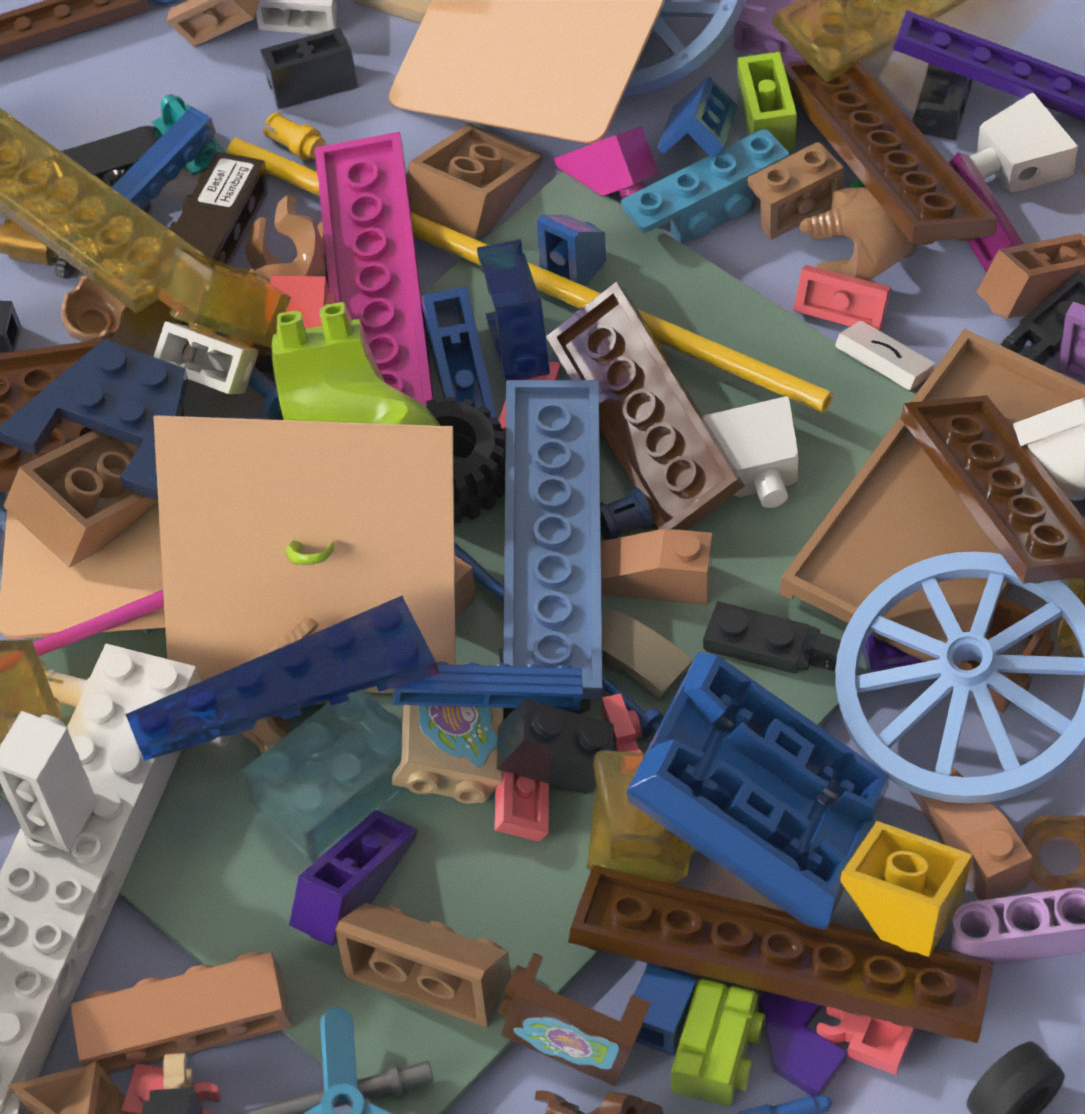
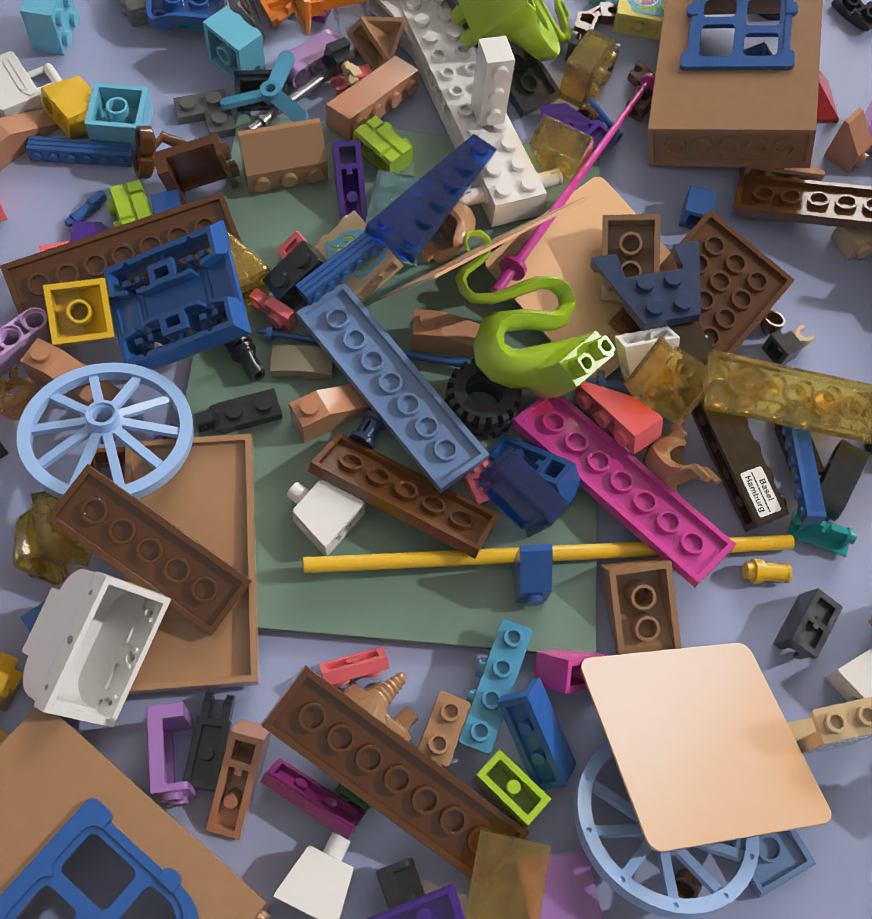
camera: 130 degrees right, 10 degrees up
white tile [835,320,936,390] -> none
none -> lime brick [353,116,413,180]

